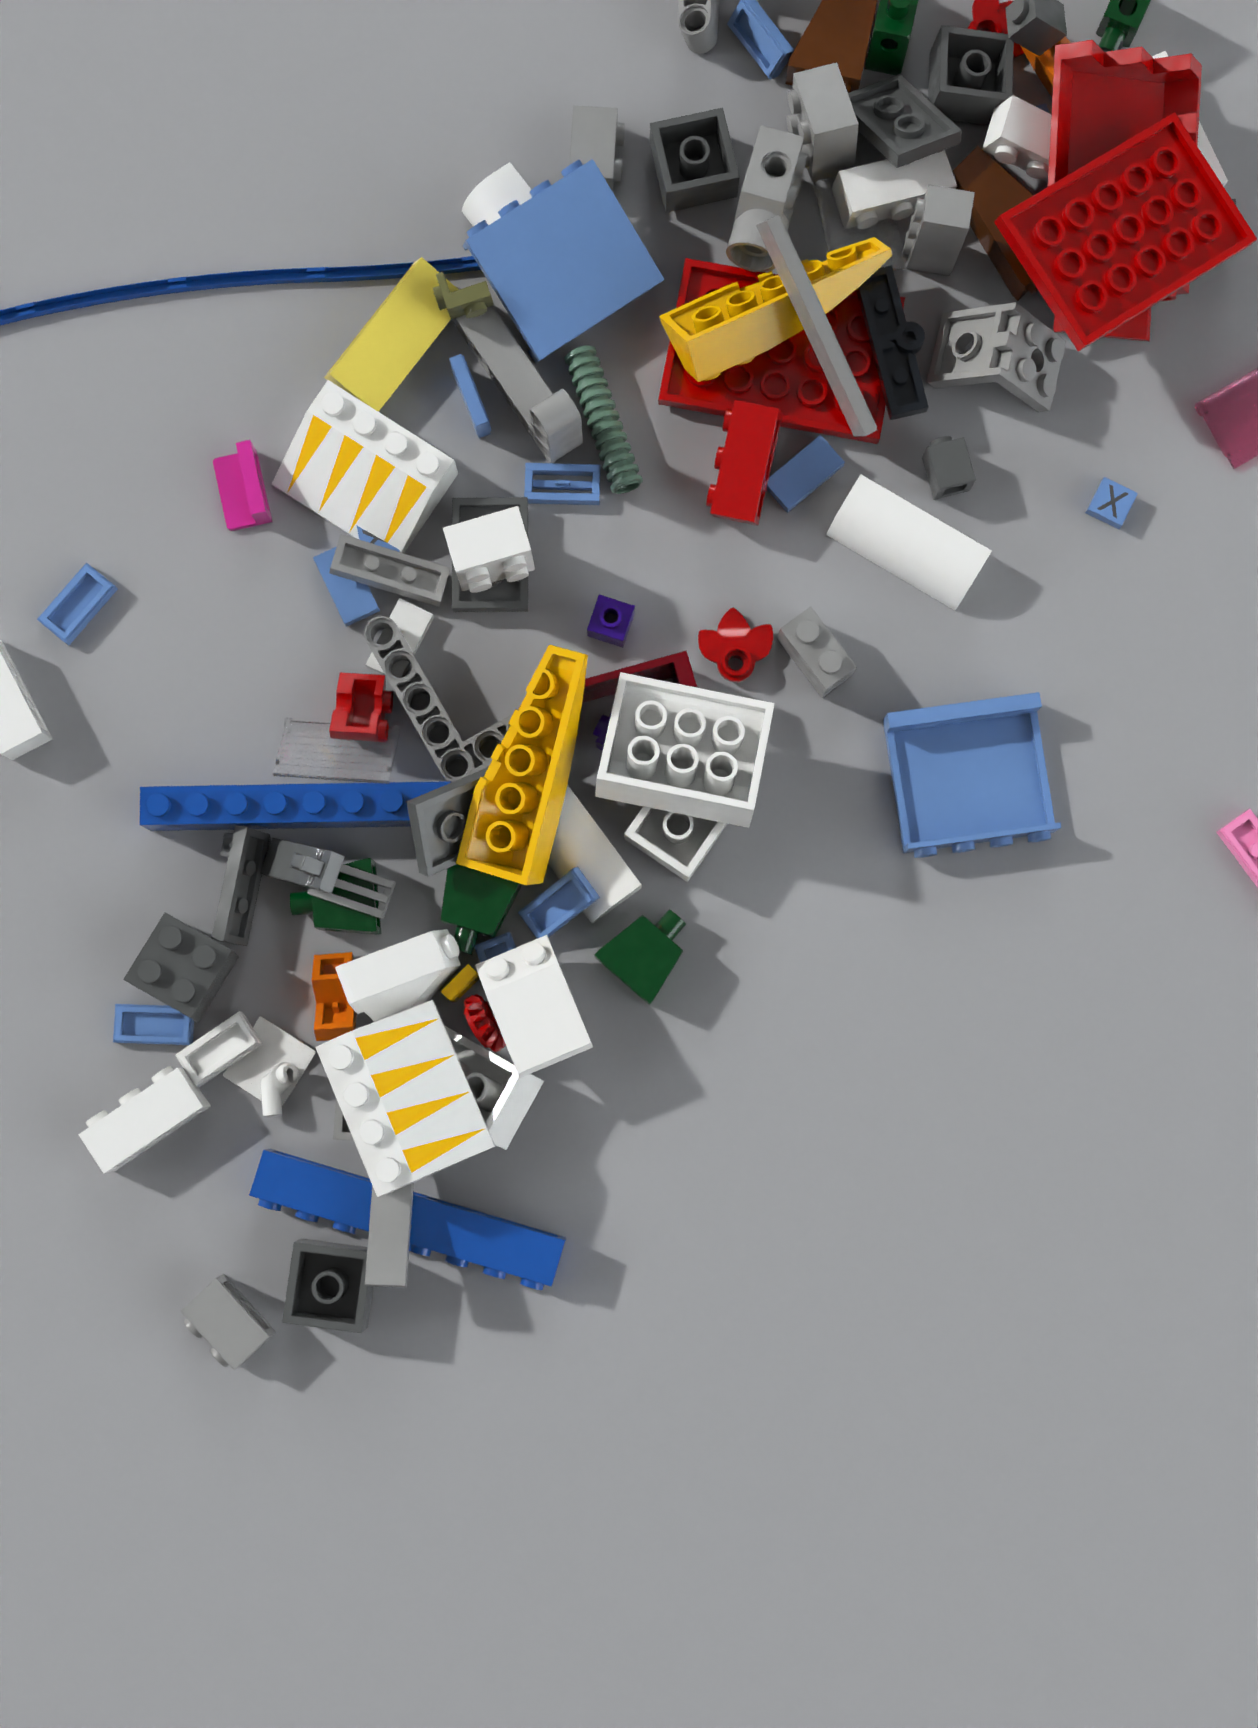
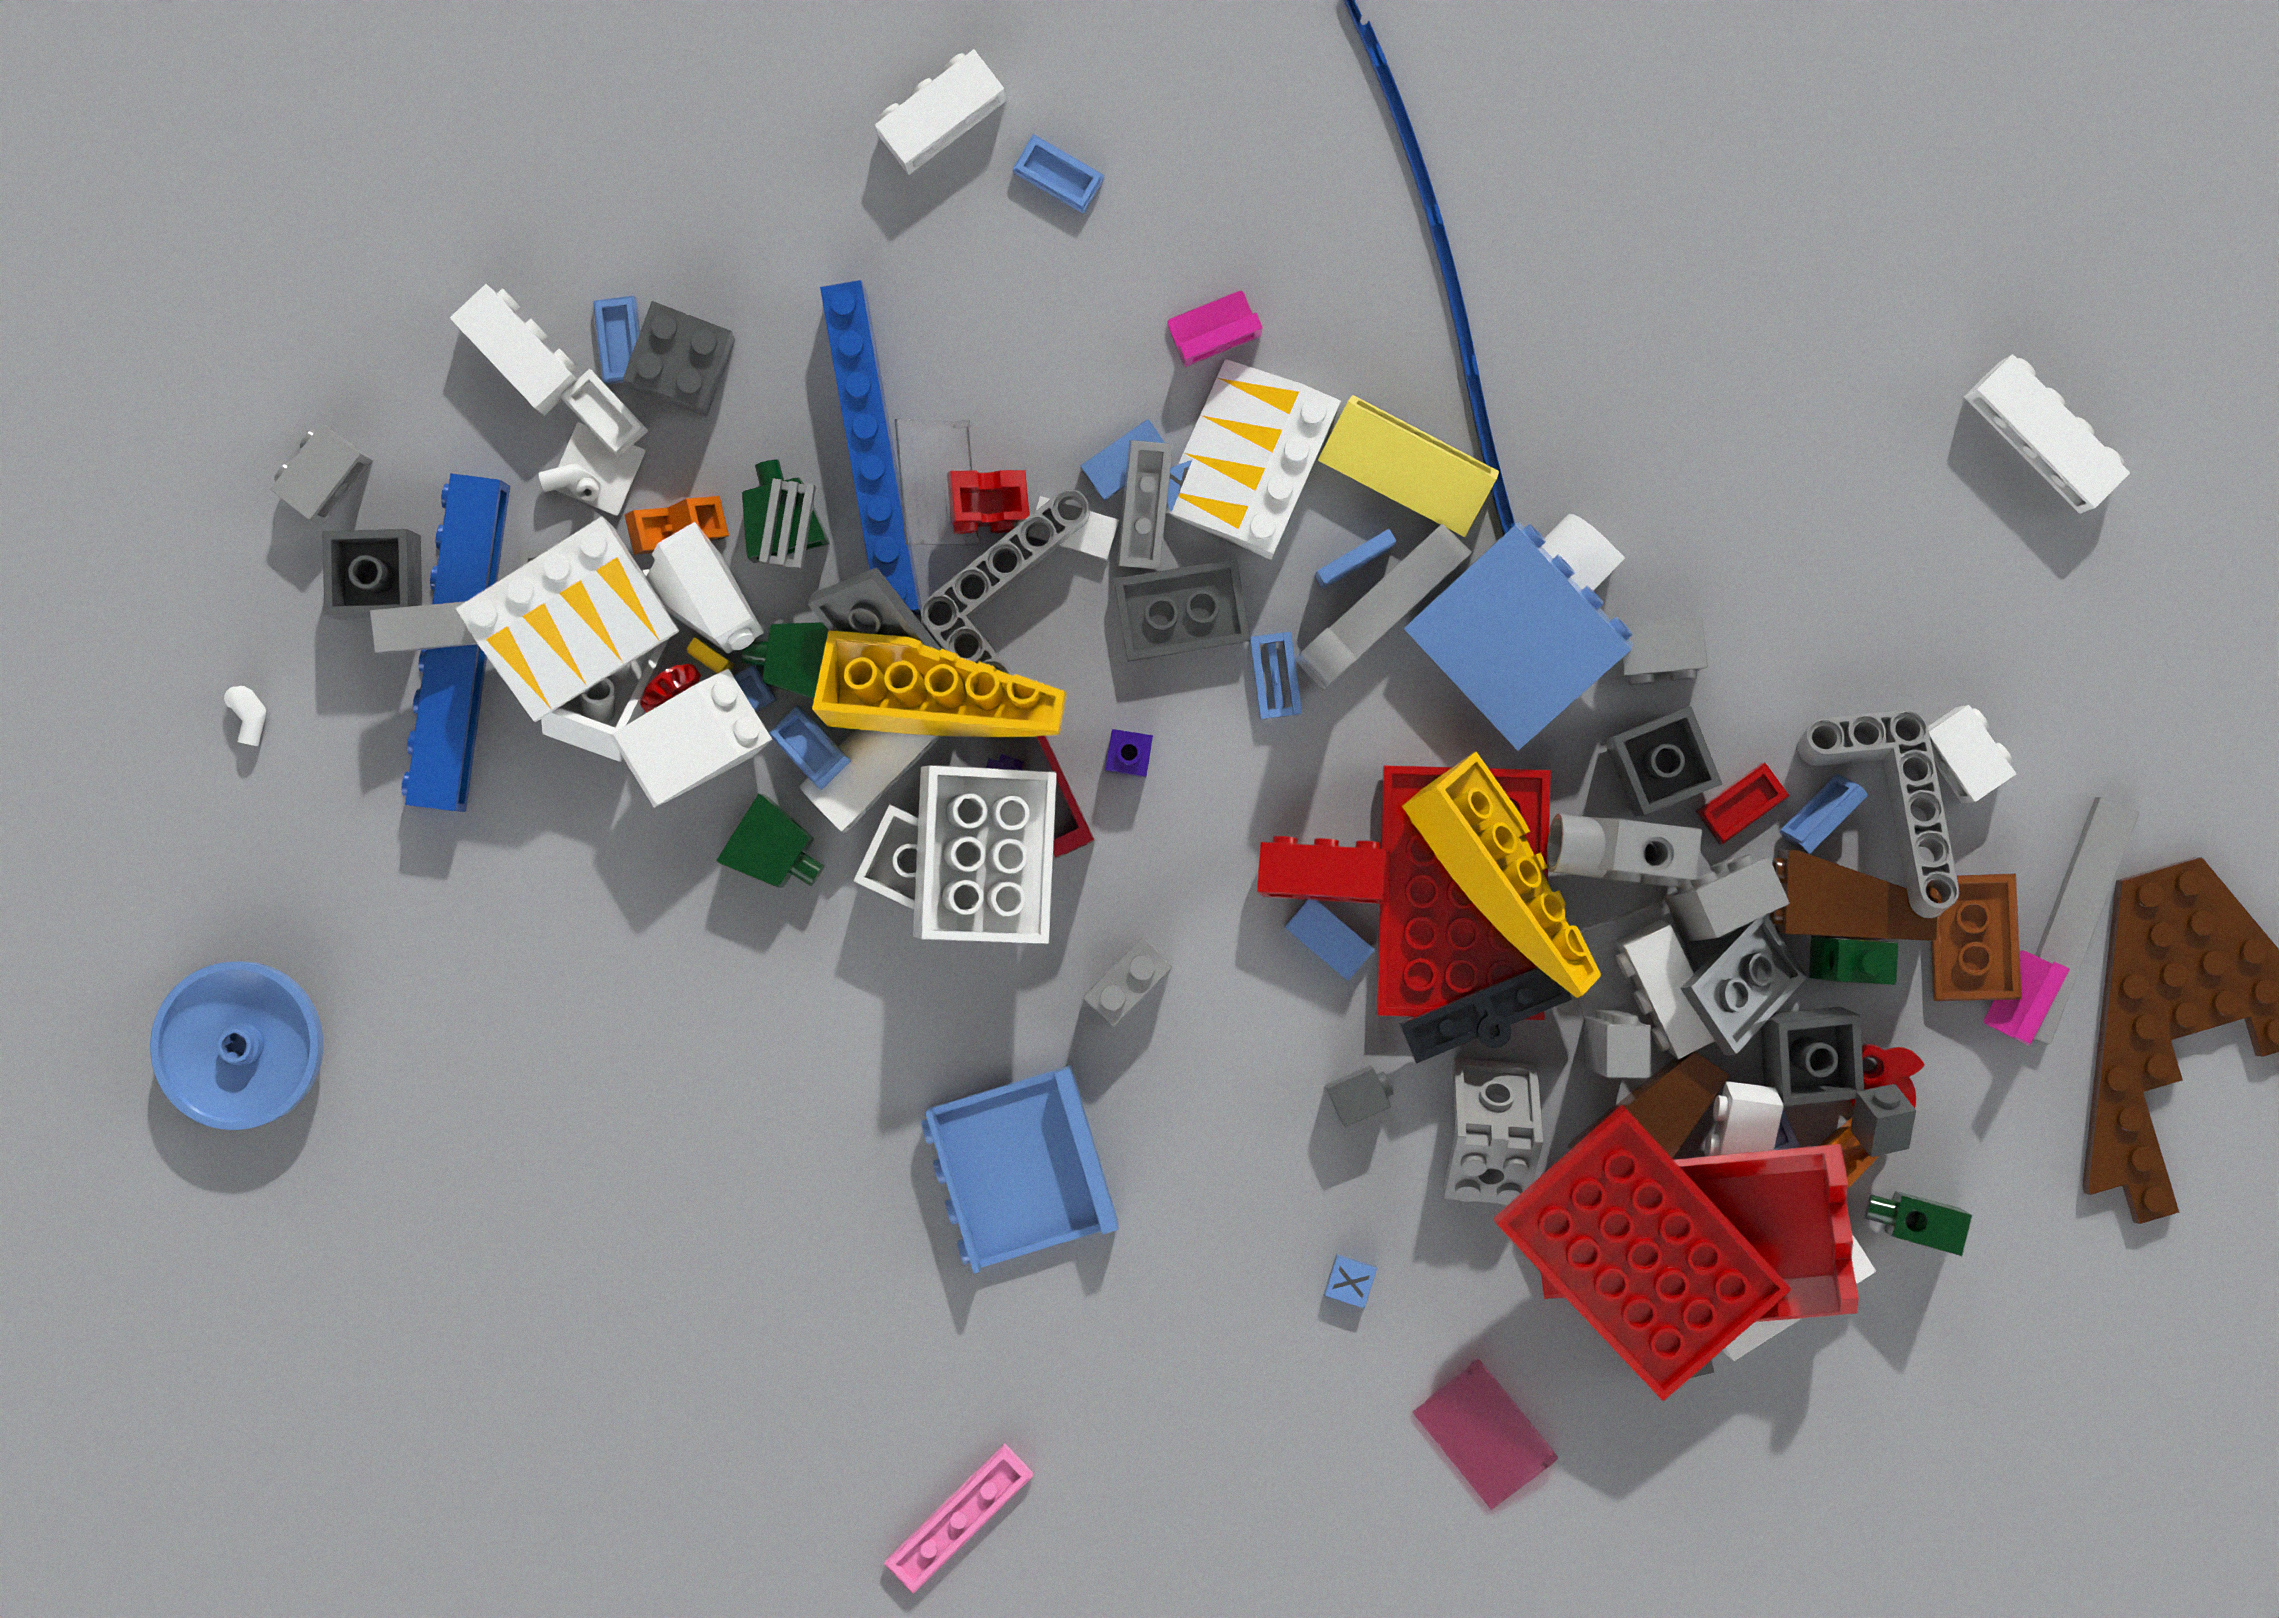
camera: 80 degrees right, 5 degrees up
dark grey hinge [211,825,270,946] -> none
dark grey hinge [260,838,345,894] -> none
olive bracket [433,272,494,320] -> none
white brick [443,506,535,593] -> none
sand green piece [564,345,643,494] -> none
red plate [698,607,773,682] -> none
light grey tile [756,215,877,437] -> none
white brick [826,474,992,610] -> none
none -> medium blue dish [150,961,323,1130]
none -> white arm [224,686,266,746]
none -> red tile [1695,762,1790,845]

